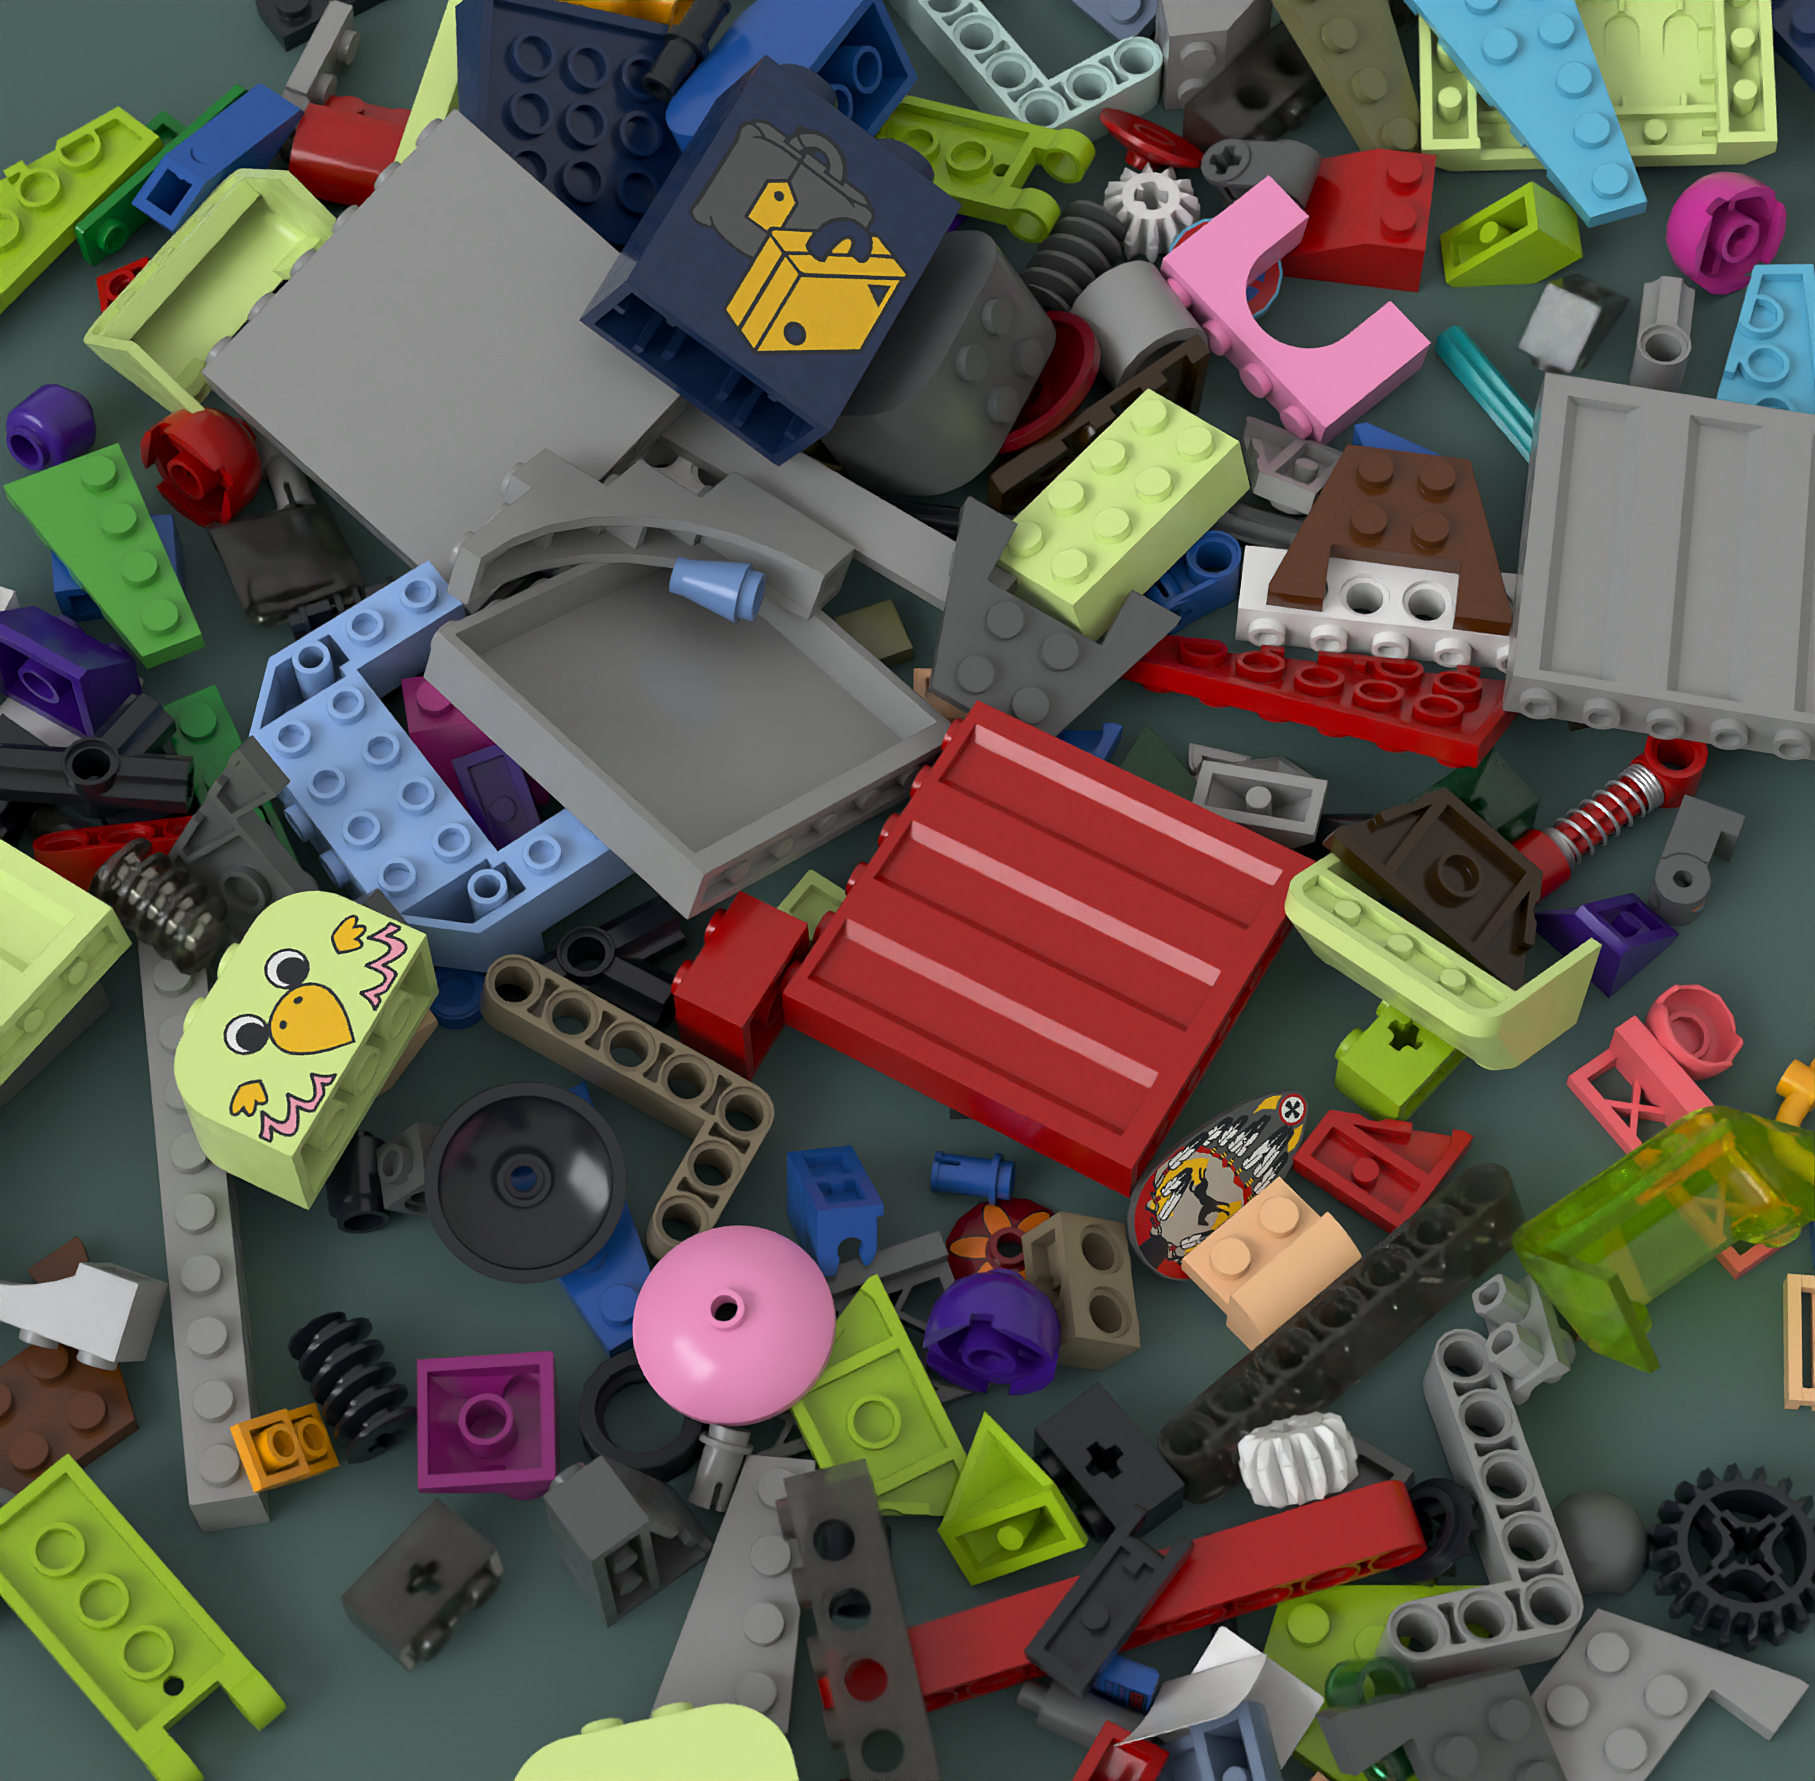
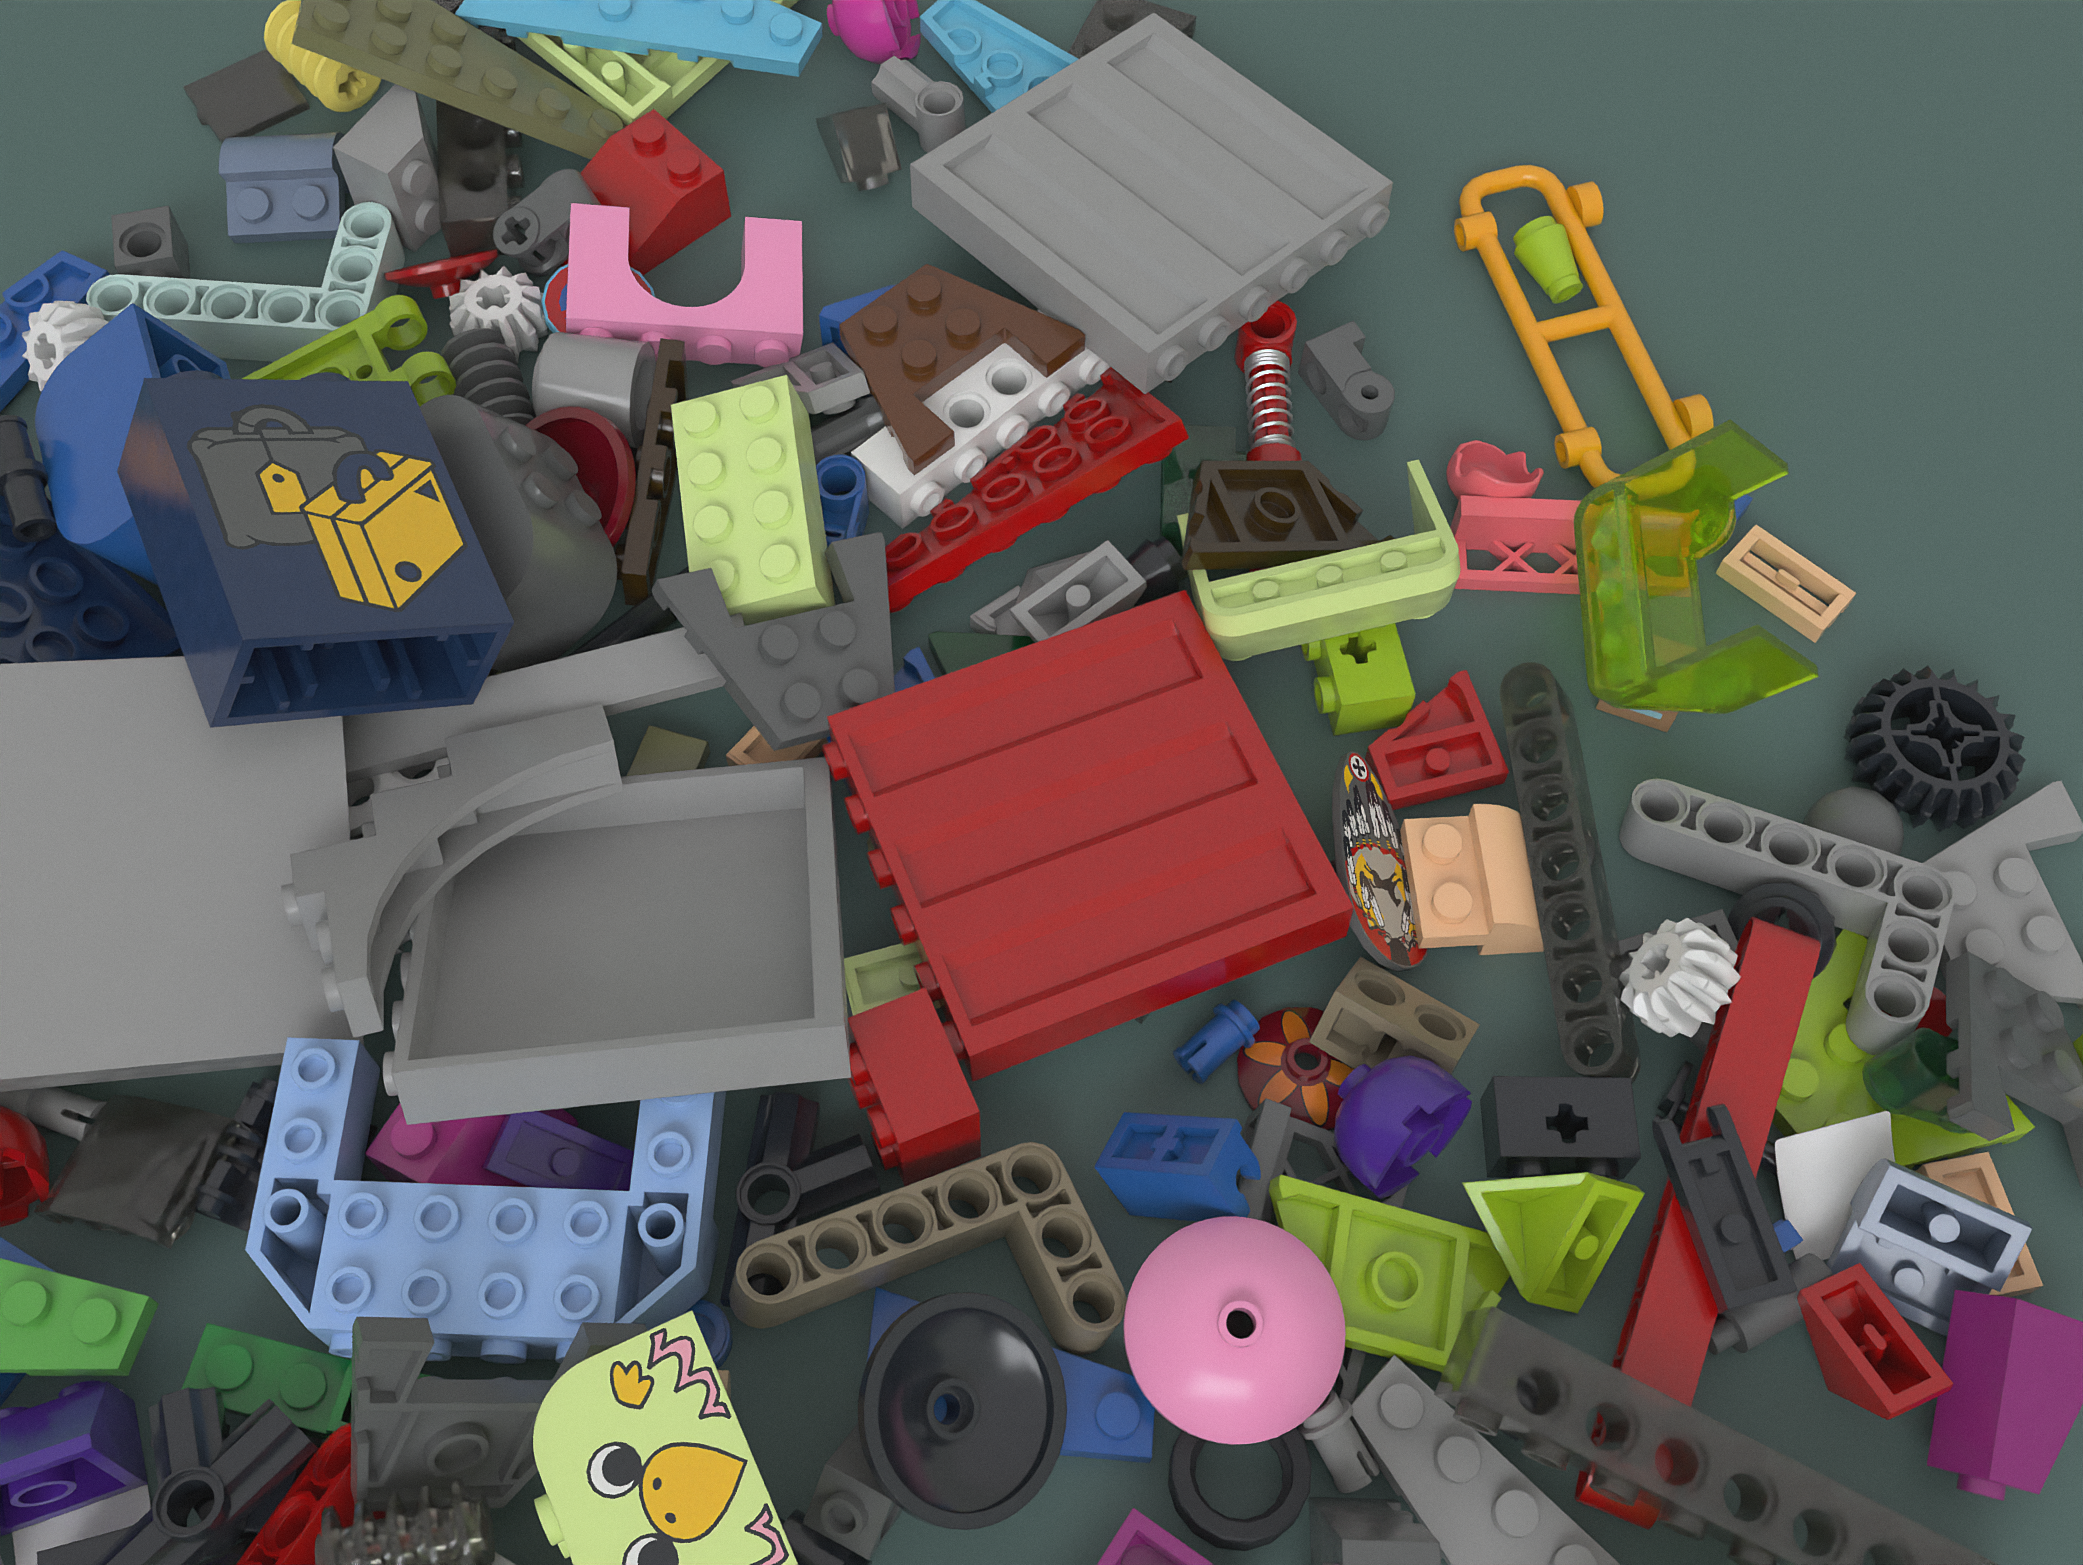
camera: 55 degrees left, 0 degrees up
medium blue cone [669,556,767,624] -> none
white sticker [1114,1654,1267,1746] -> none
teal axle [1434,325,1534,463] -> none
lime slope [1440,181,1583,287] -> none
light grey hips [1472,1272,1576,1406] -> none
dark purple slope [1534,892,1679,998] -> none

